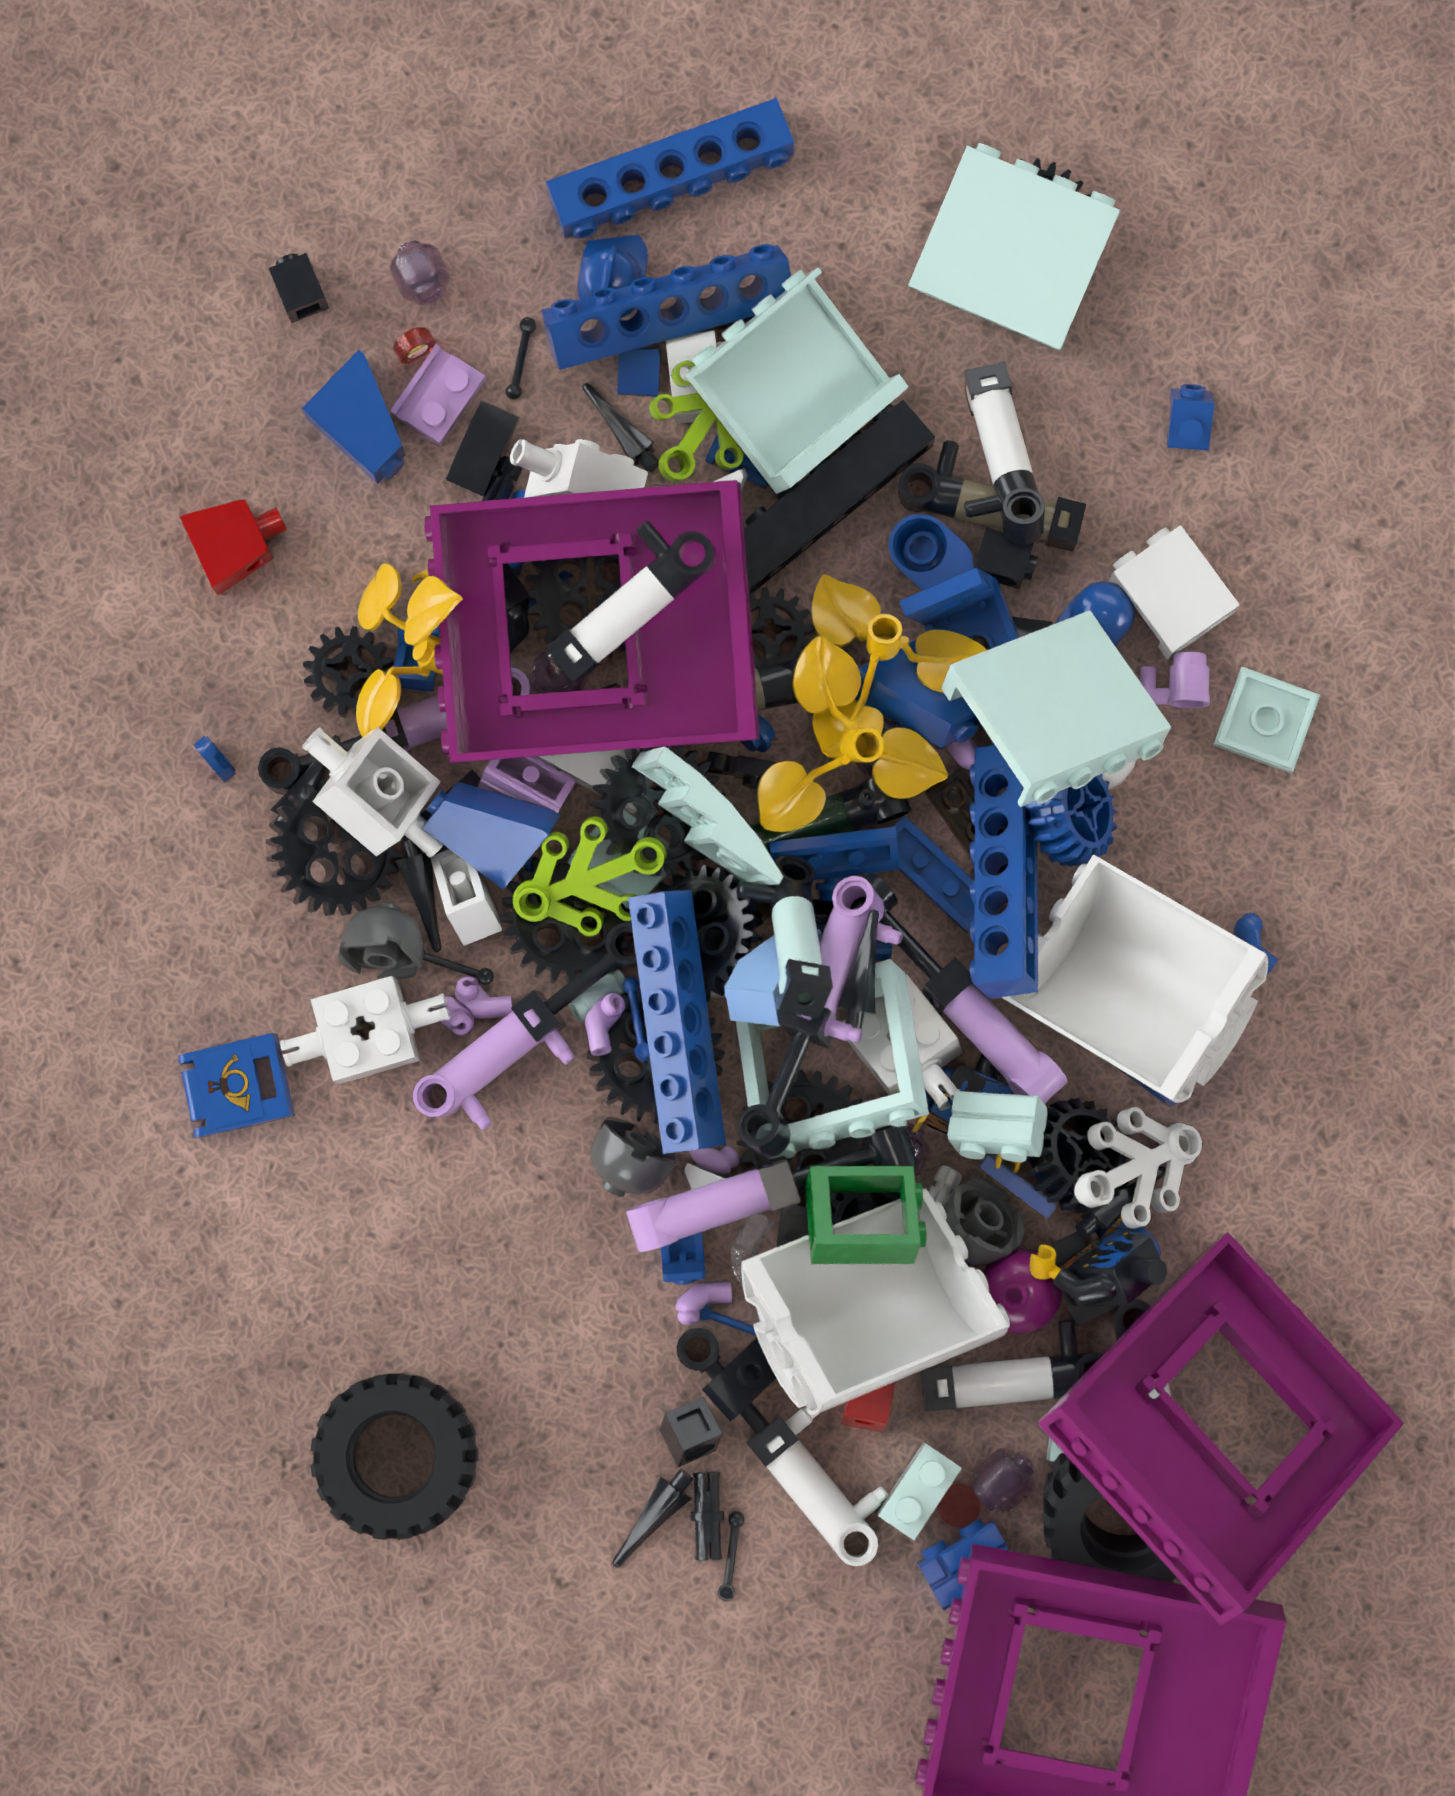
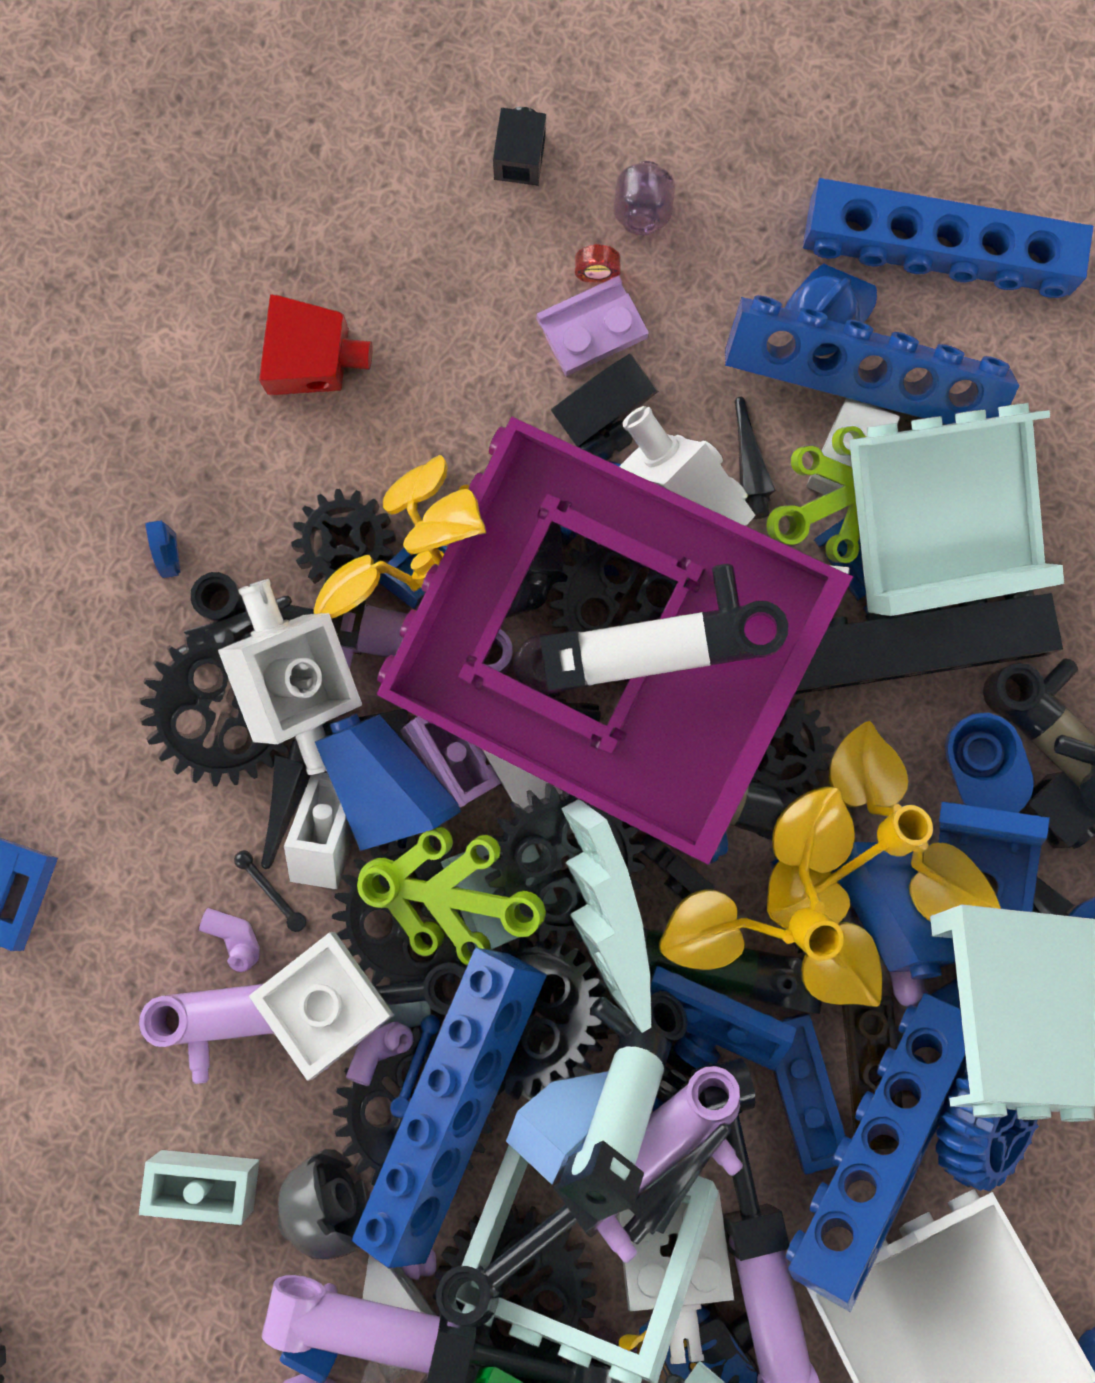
camera: 25 degrees right, 0 degrees up
white brick [280,976,451,1084] -> none
blue slope [301,350,406,484] -> none
dark grey cylinder [338,903,424,980] -> none
lavender arm [455,976,513,1019] -> none
black hinge [506,317,536,400] -> none
blue slope [617,348,661,397] -> none
none -> light aqua brick [139,1150,259,1225]
none -> white plate [249,932,394,1081]

